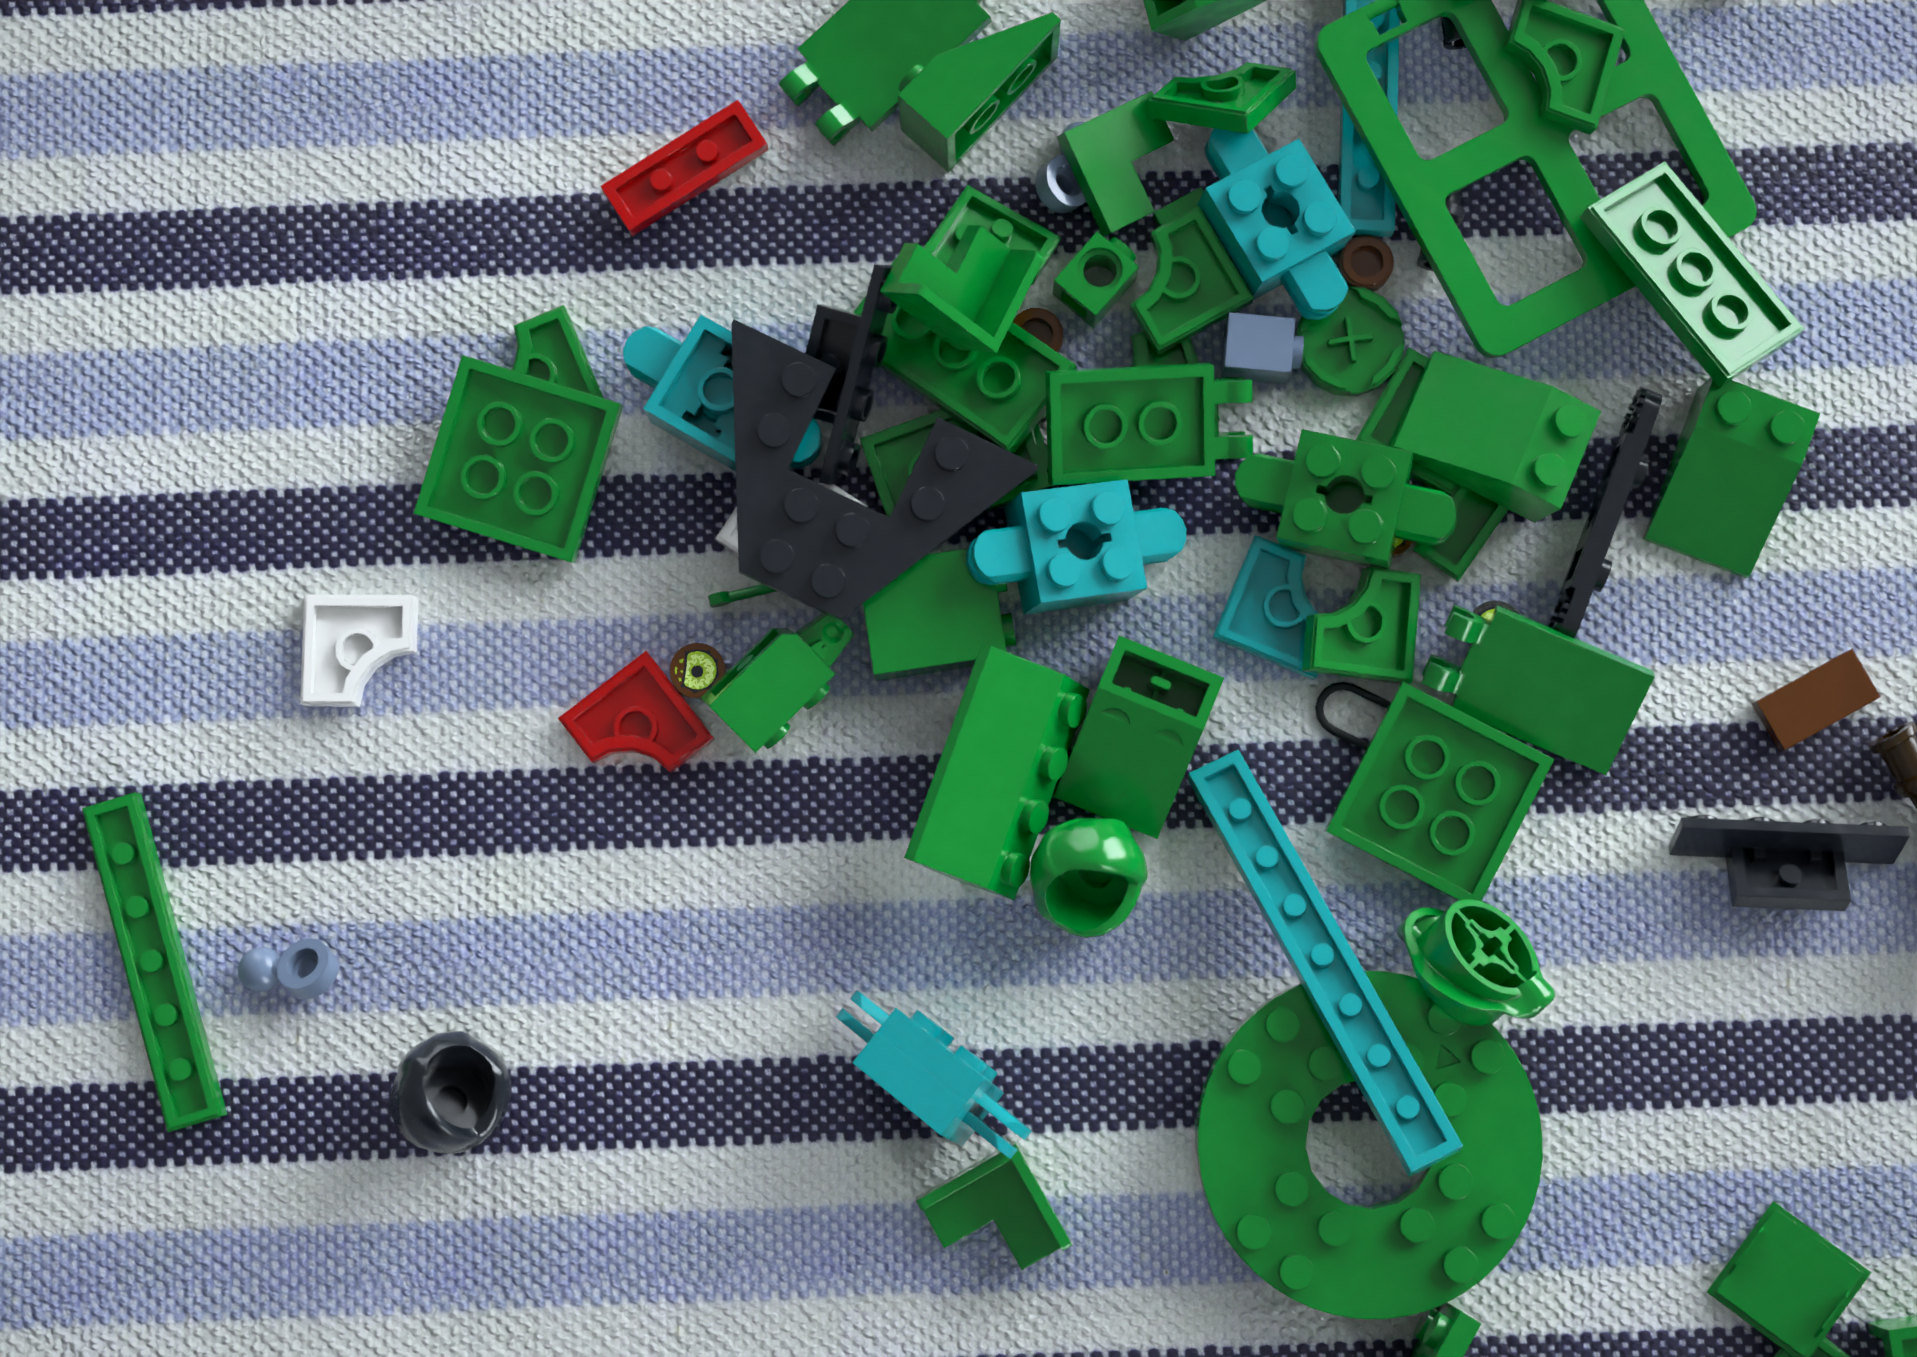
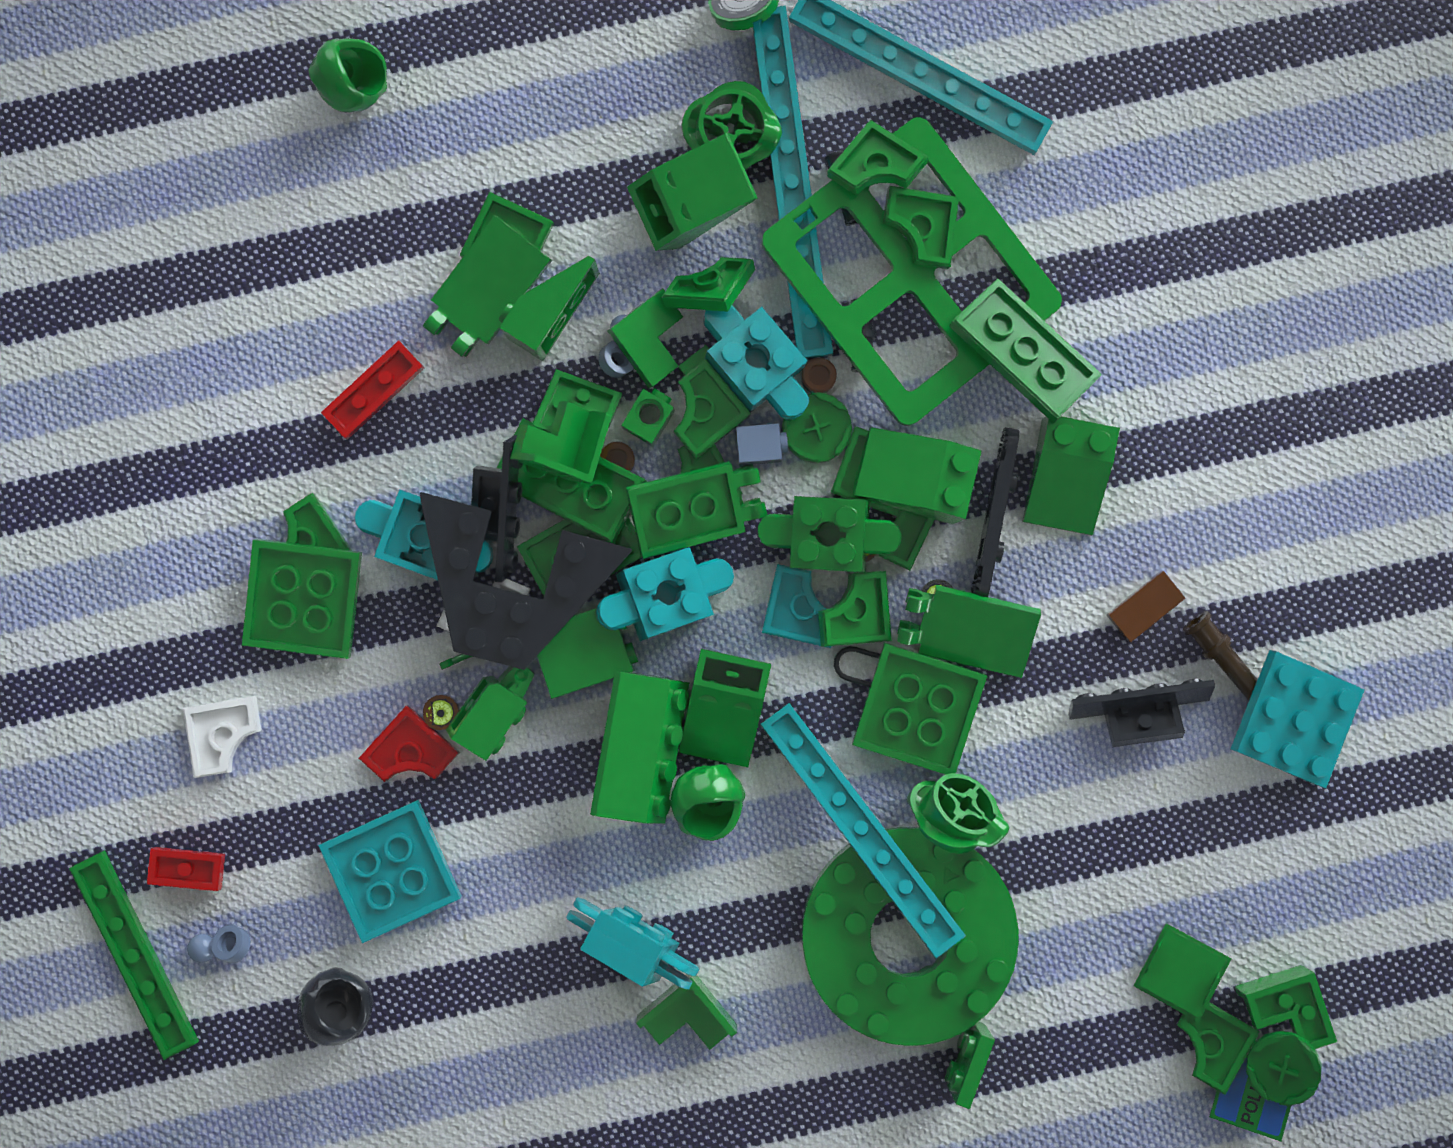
camera: 15 degrees left, 5 degrees up
none -> red plate [147,847,225,891]
none -> teal plate [318,799,462,943]

